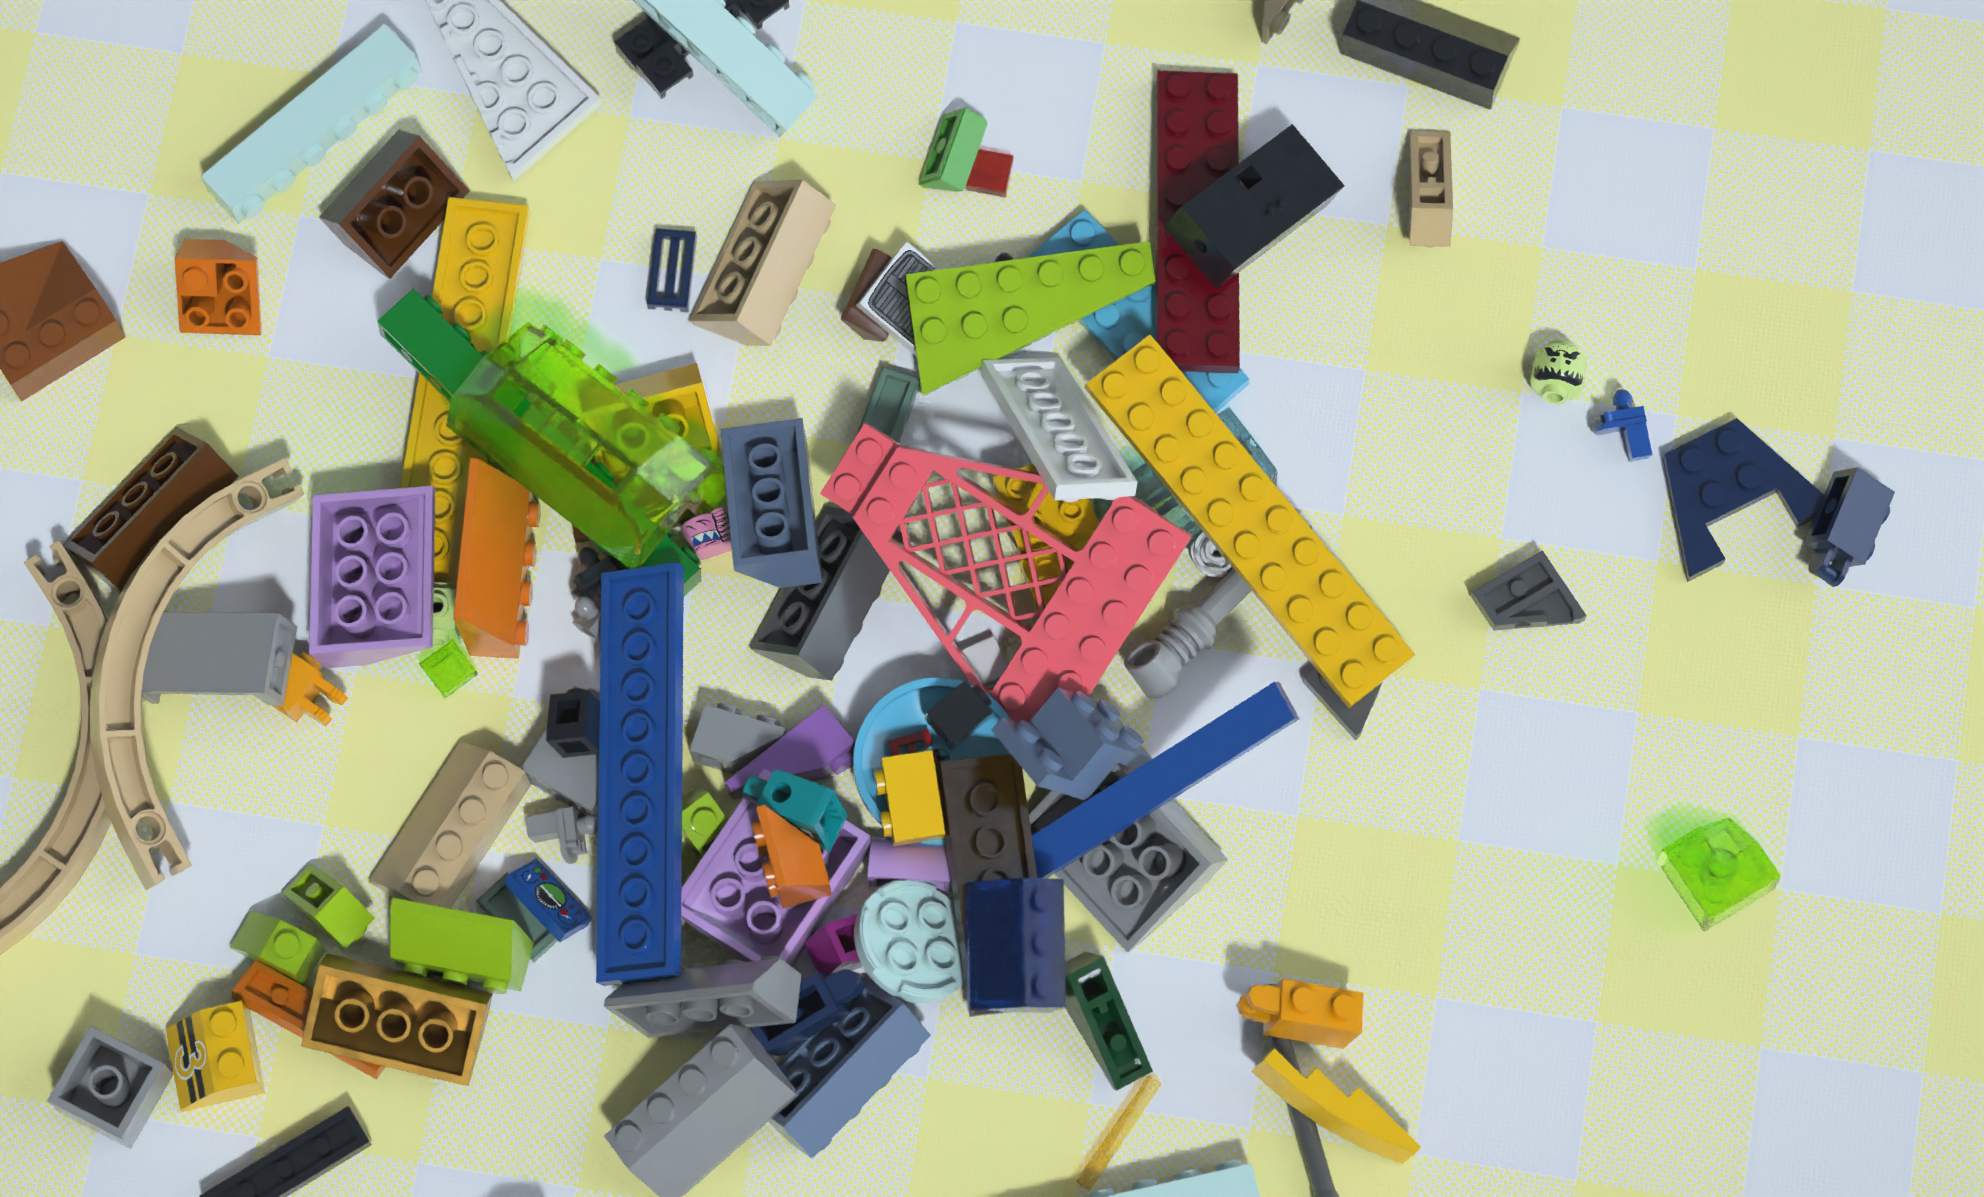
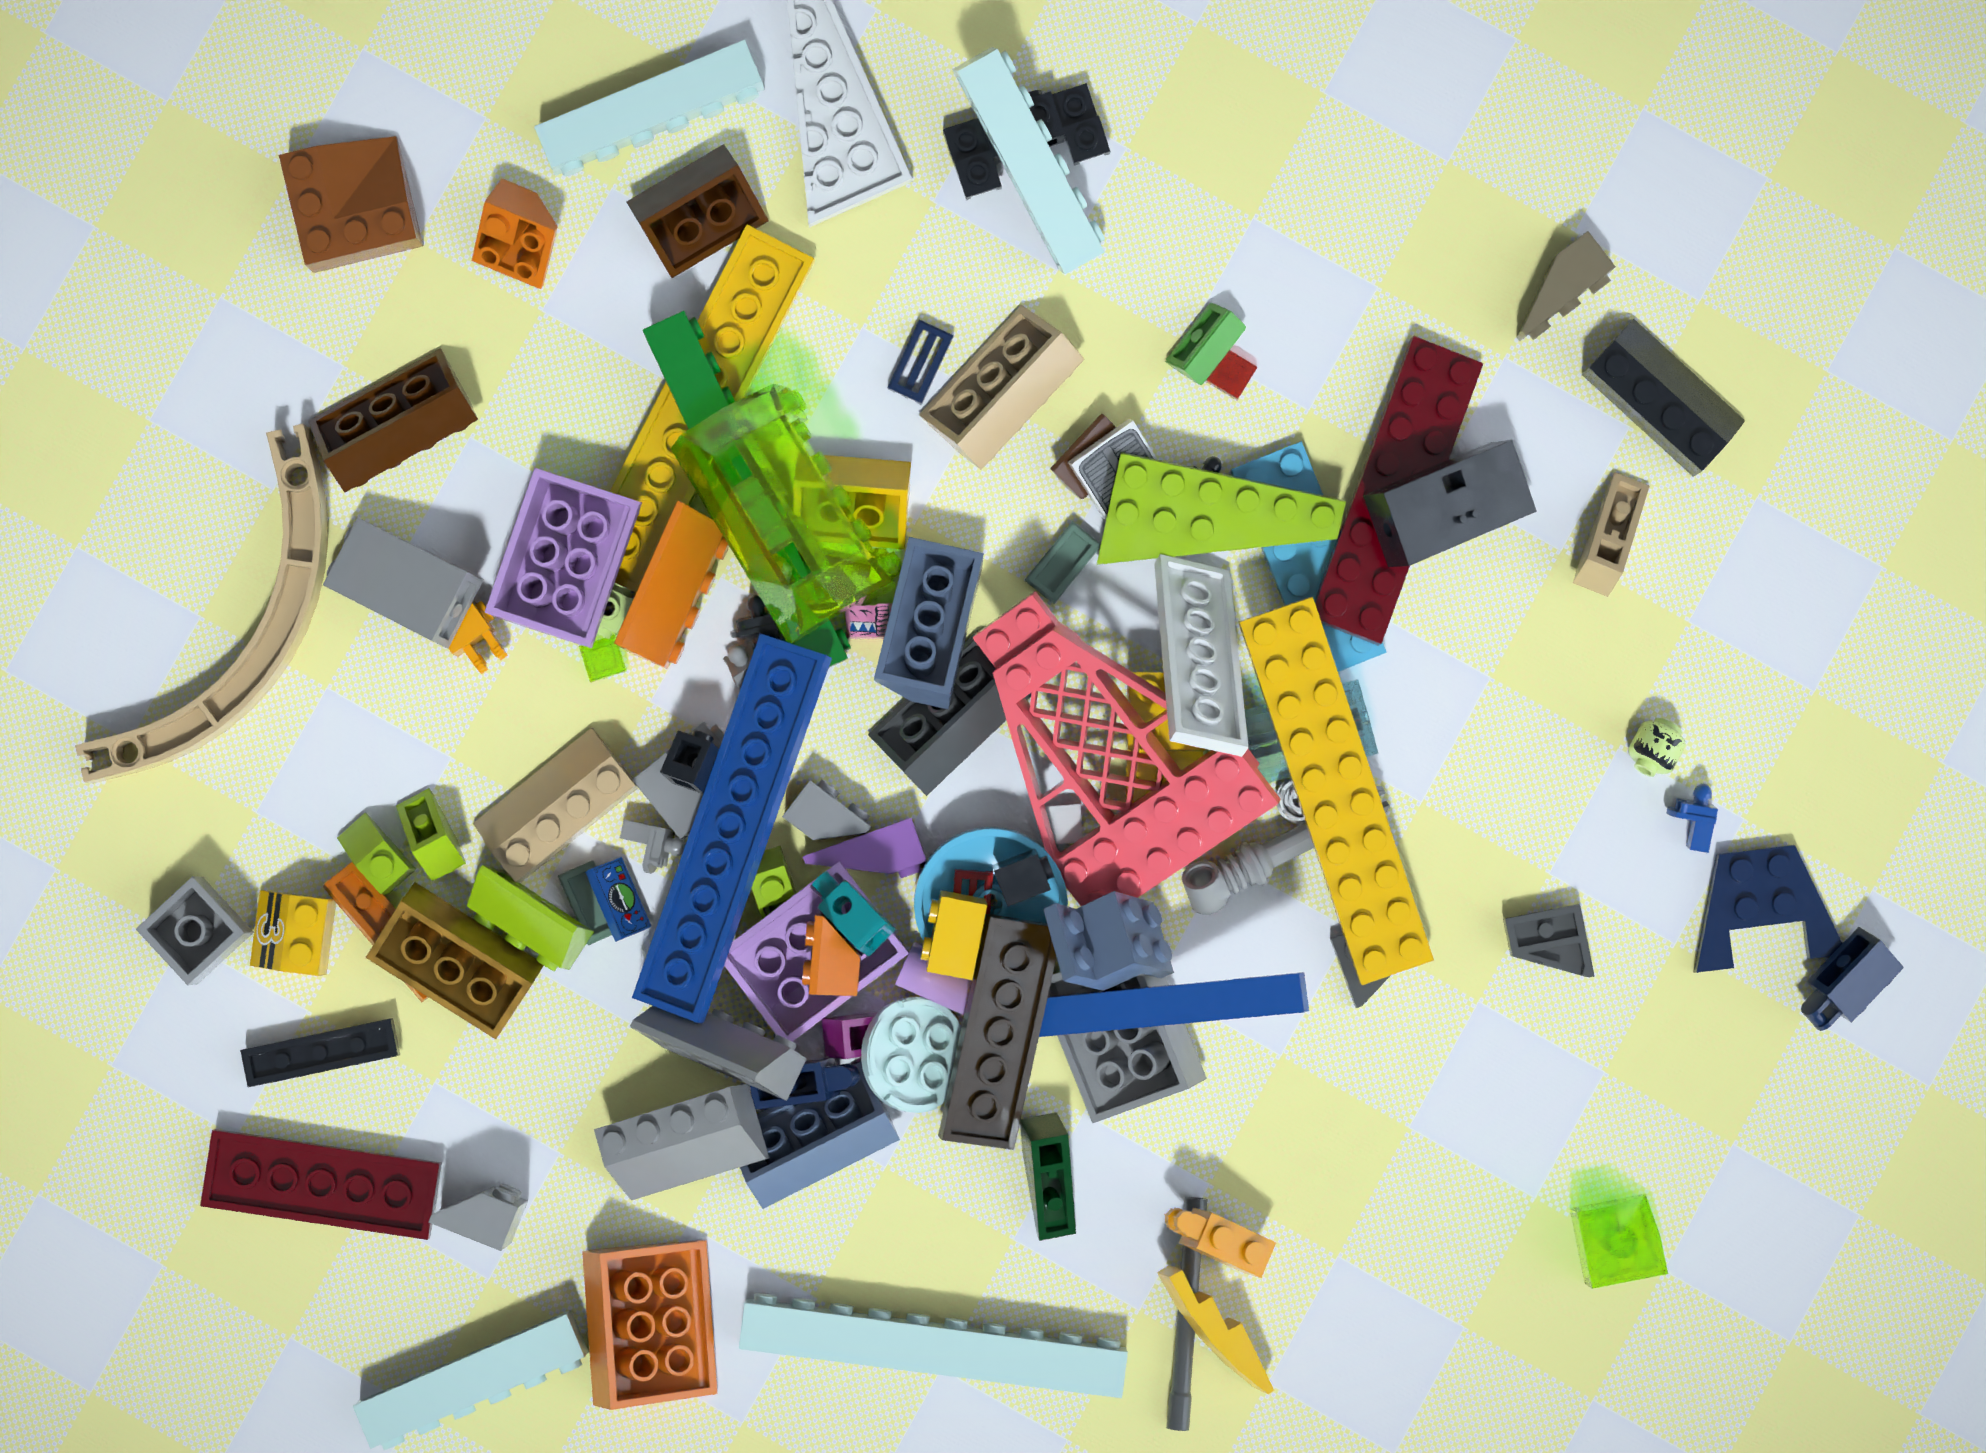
camera: 15 degrees right, 15 degrees up
tan piece [89,458,305,890] -> none
clear blue slope [966,878,1066,1013] -> none
clear yellow bar [1076,1075,1162,1191] -> none

